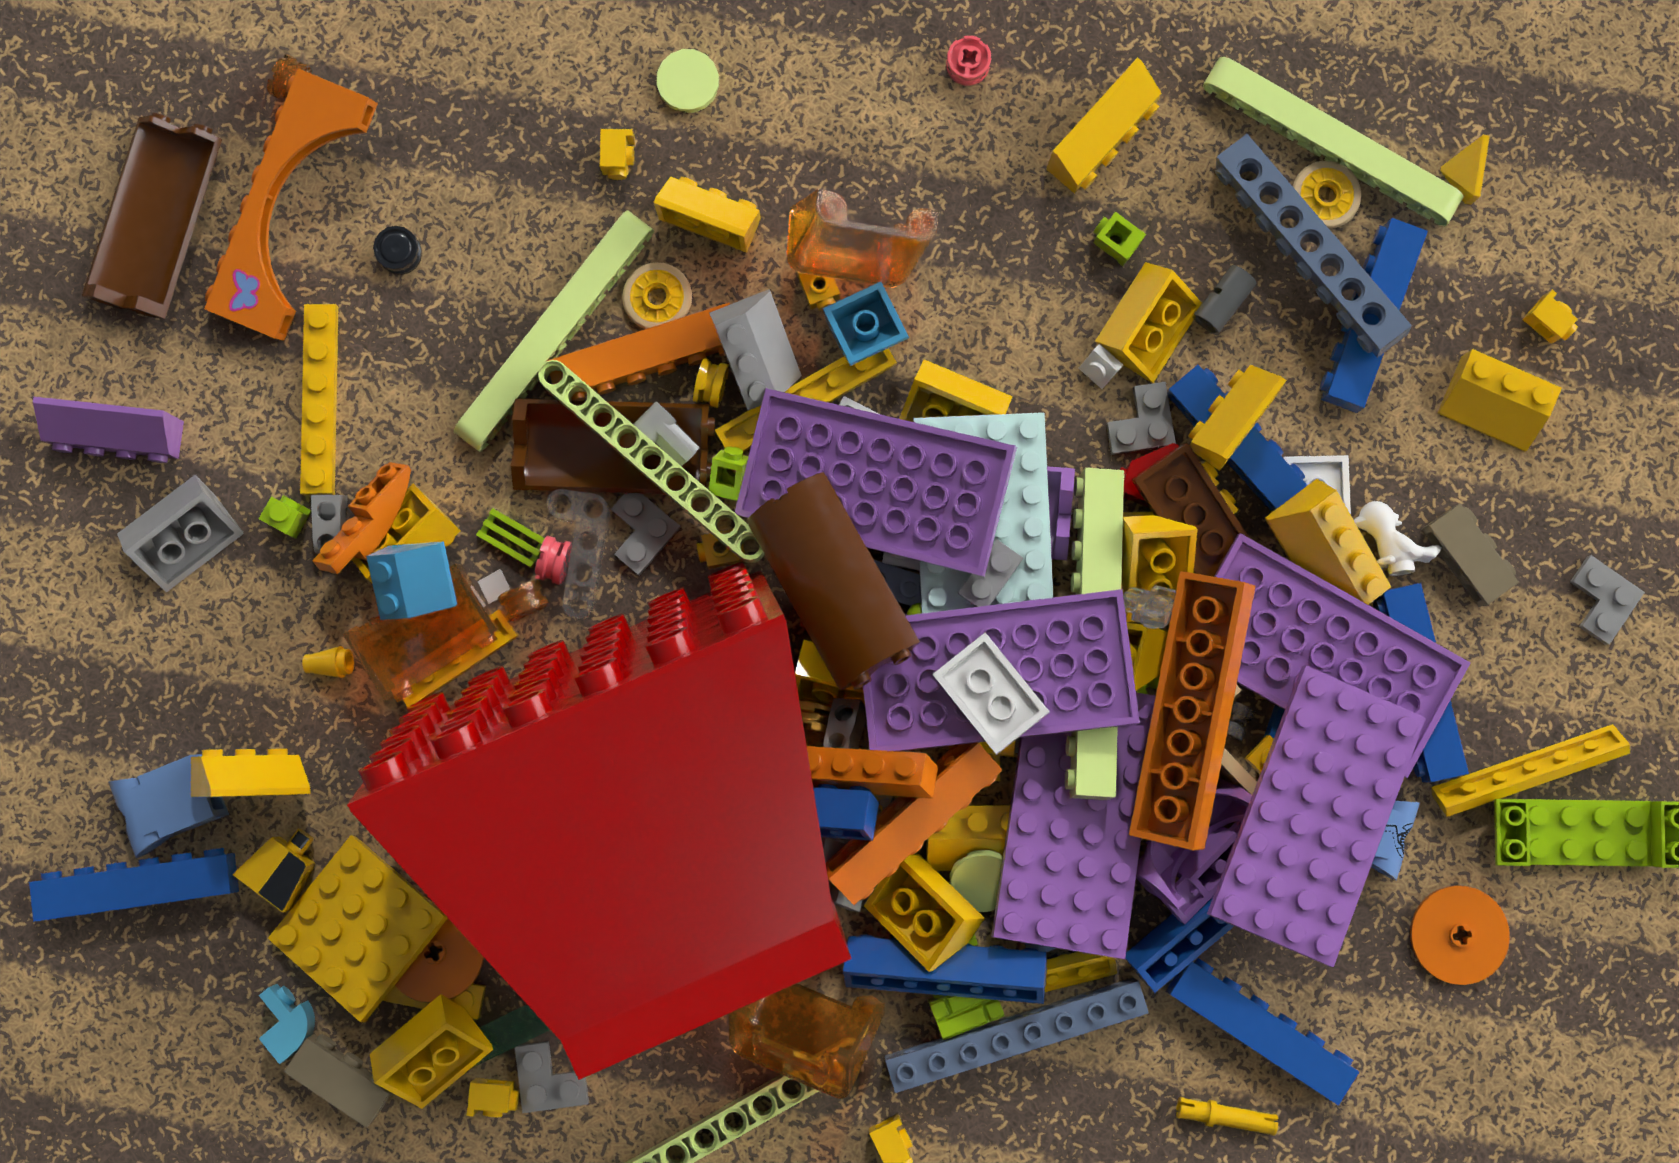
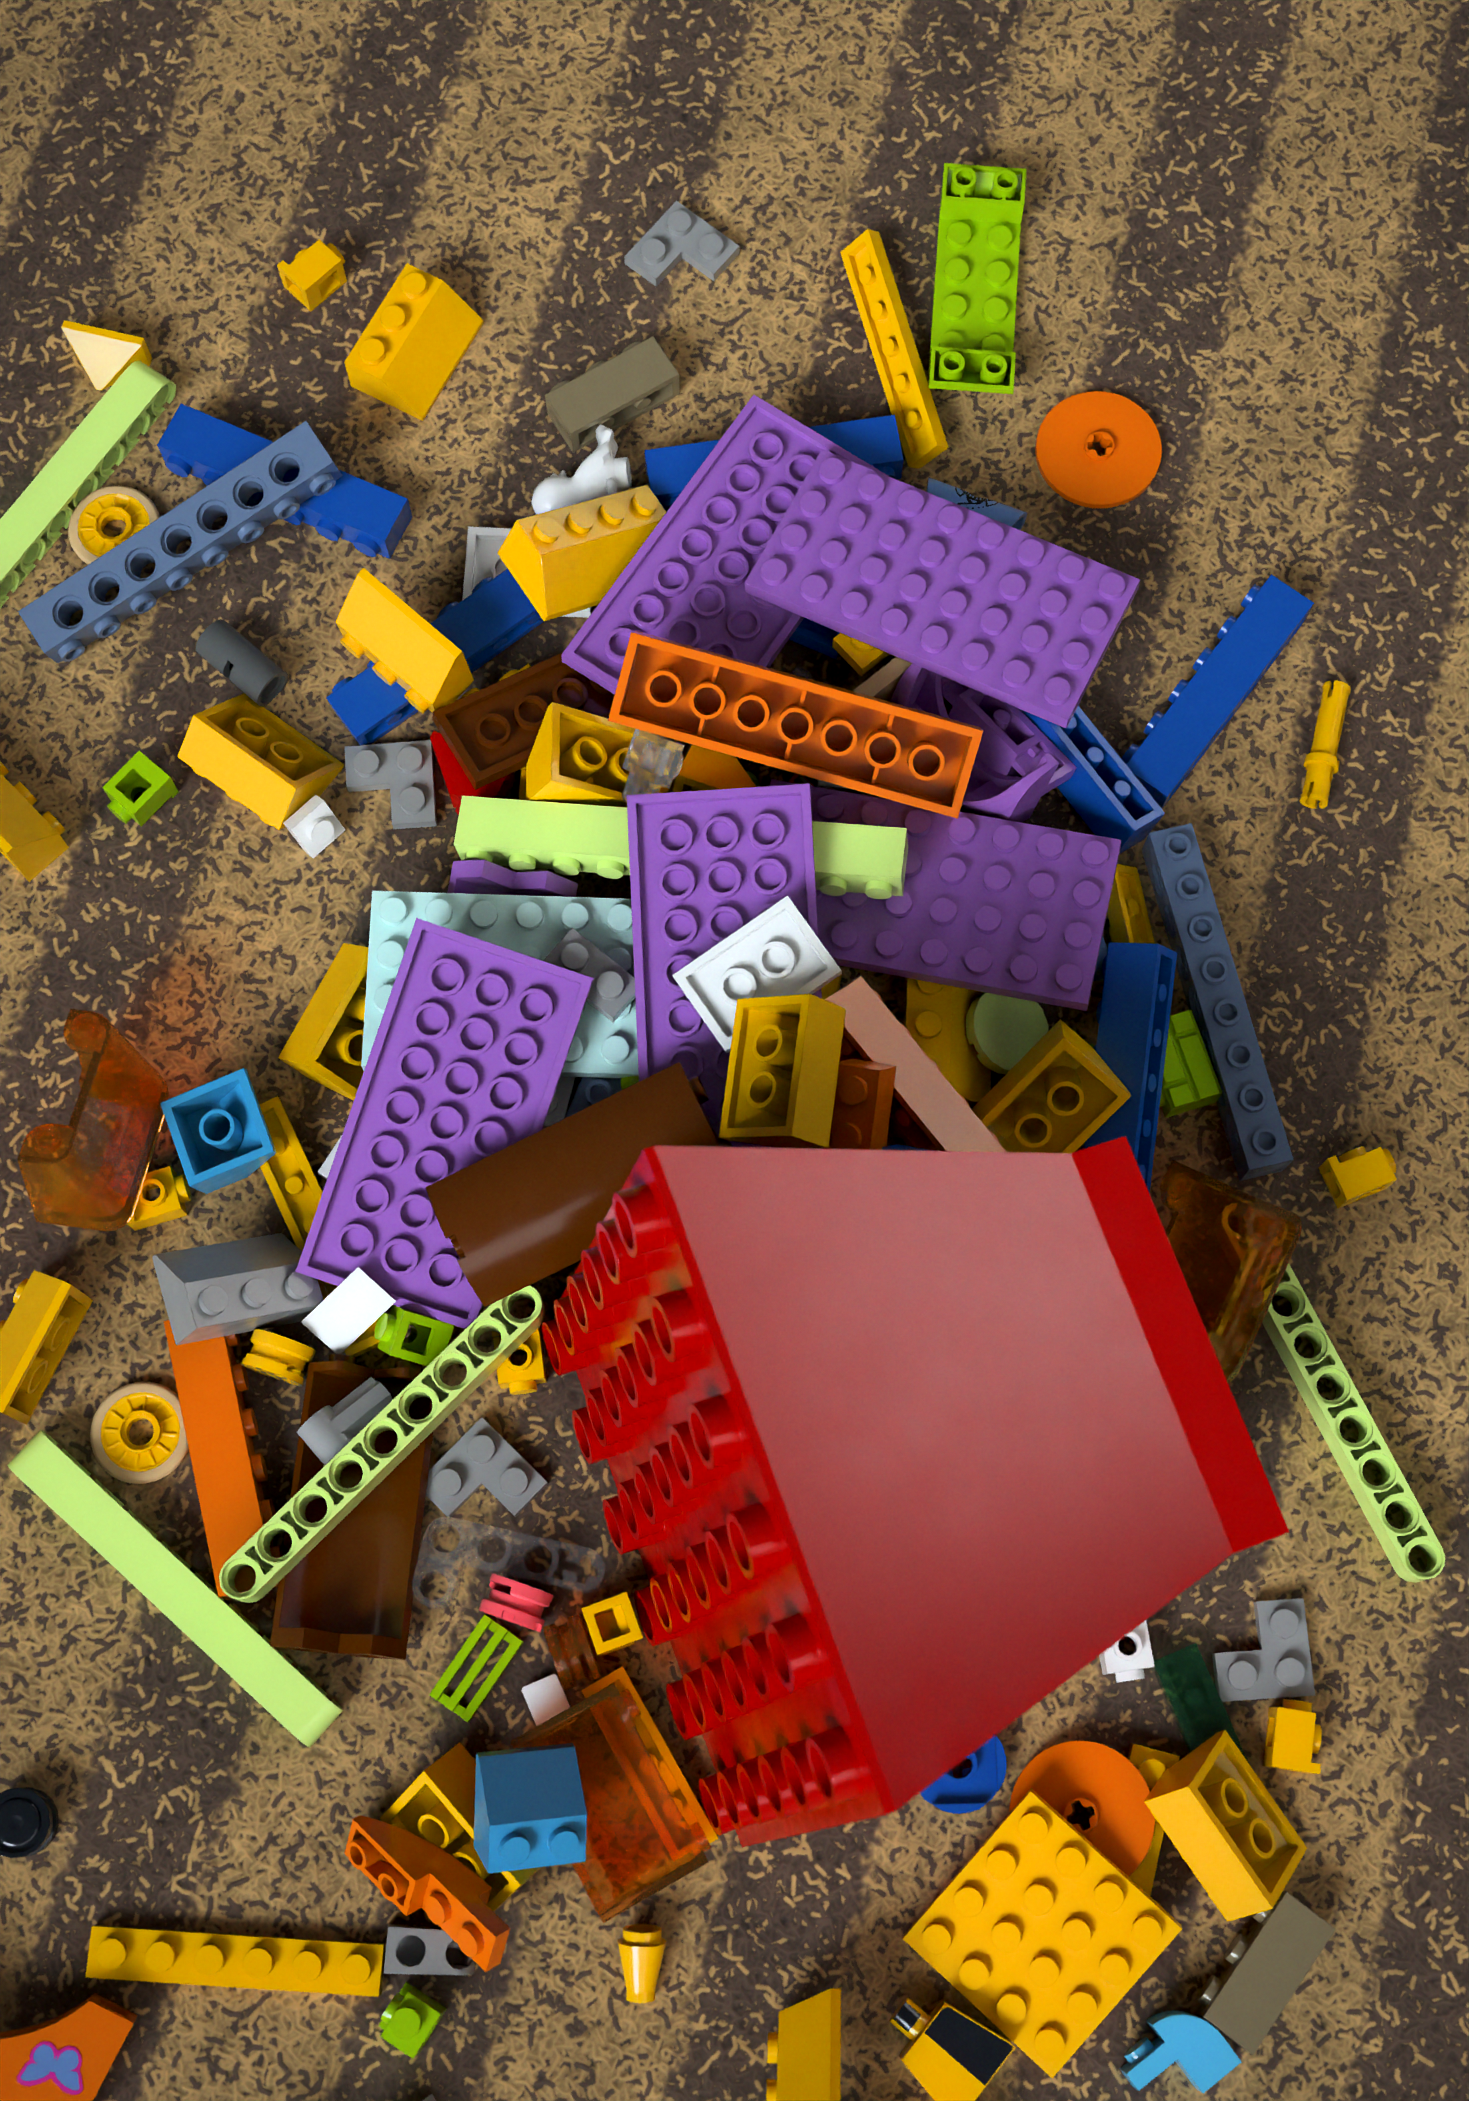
camera: 85 degrees left, 10 degrees down
none -> white sticker [301,1267,396,1354]
none -> yellow brick [581,1591,643,1657]
none -> yellow slope [719,994,846,1149]

